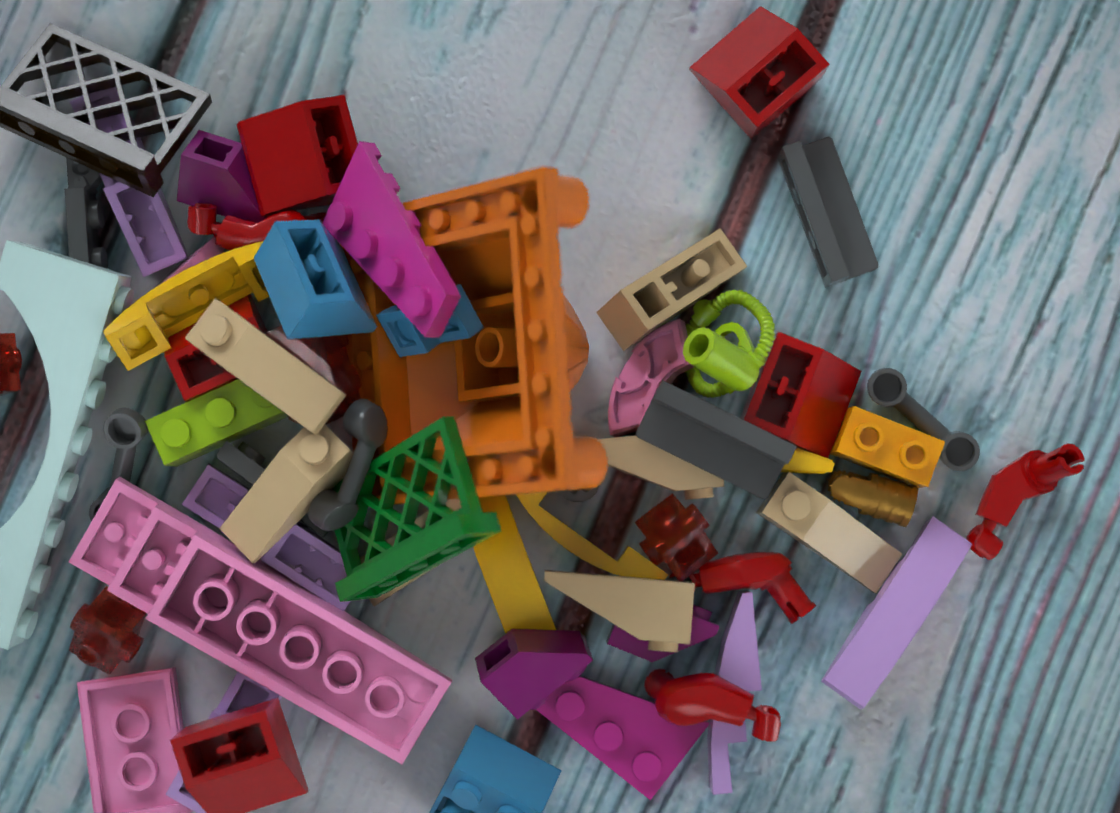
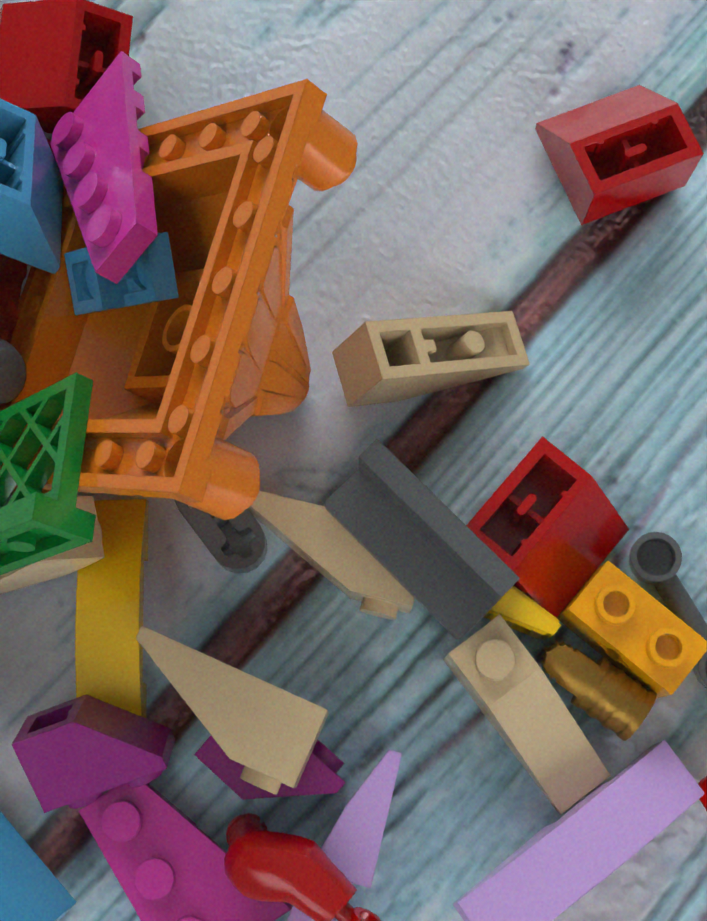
camera: 15 degrees right, 10 degrees down
yellow slope [516,491,669,580] -> none
bright pink tile [608,318,694,438] -> none
clear red brick [634,493,719,581] -> none
red arm [670,552,816,624] -> none
lime piece [683,289,775,398] -> none
dark grey panel [777,137,879,288] -> none

